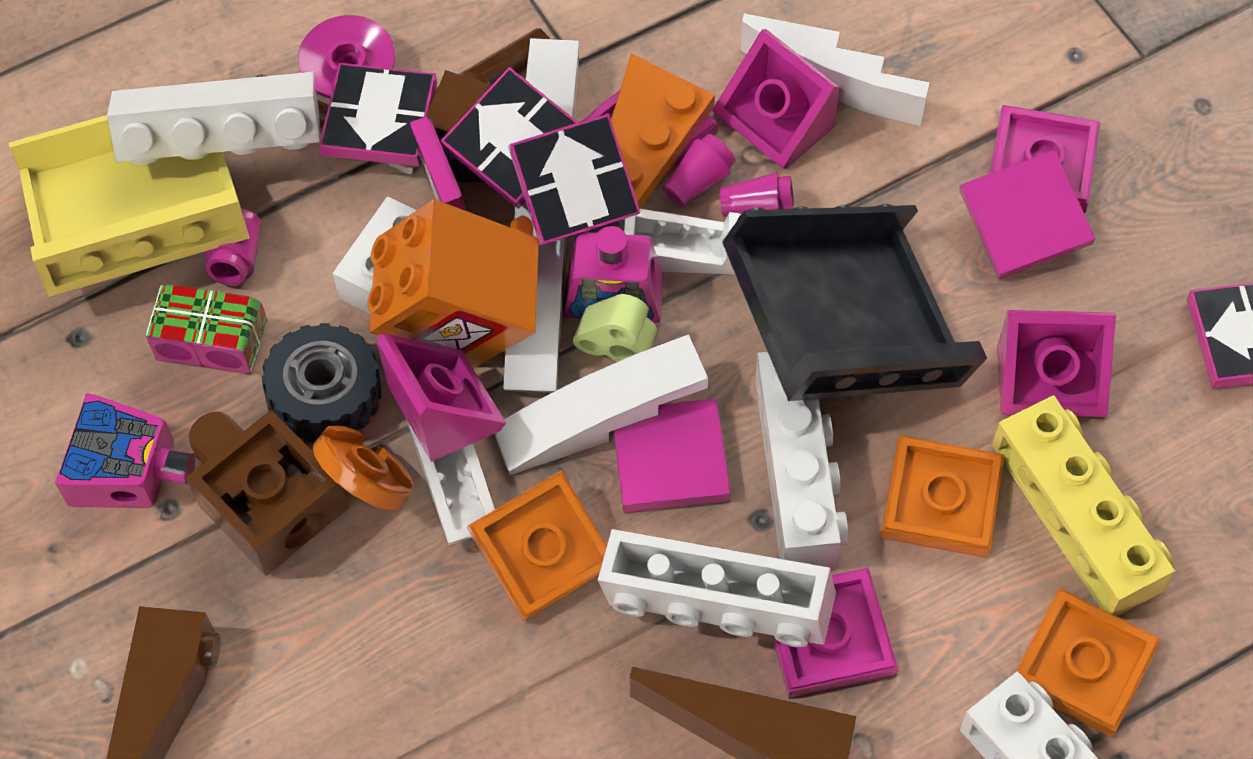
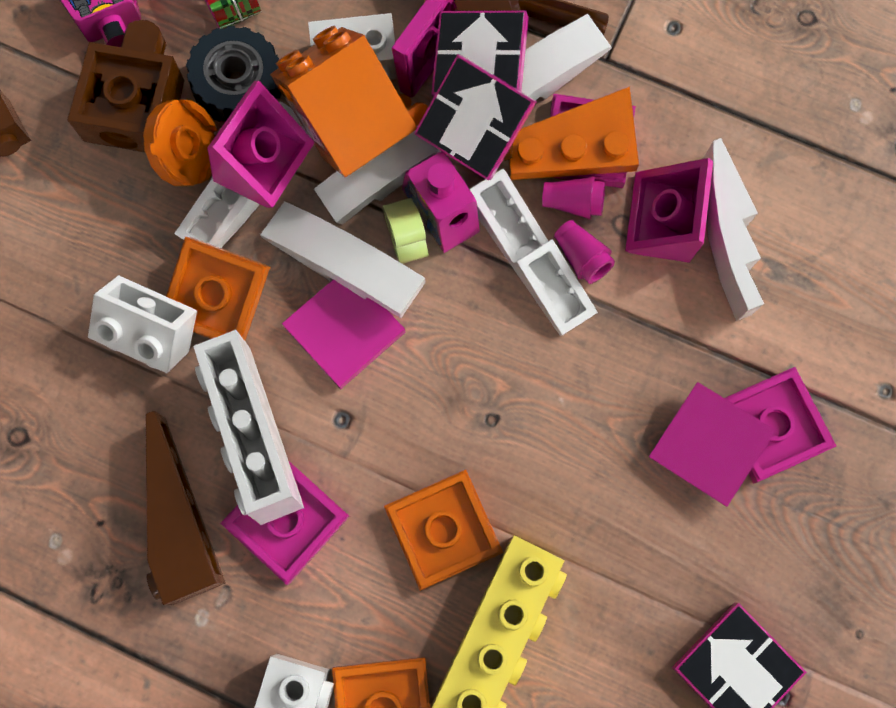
camera: 50 degrees right, 15 degrees up
black panel [722,204,987,401] -> none
white brick [755,352,848,570] -> none
dark pink slope [997,310,1116,417] -> none
none -> white brick [88,275,197,373]

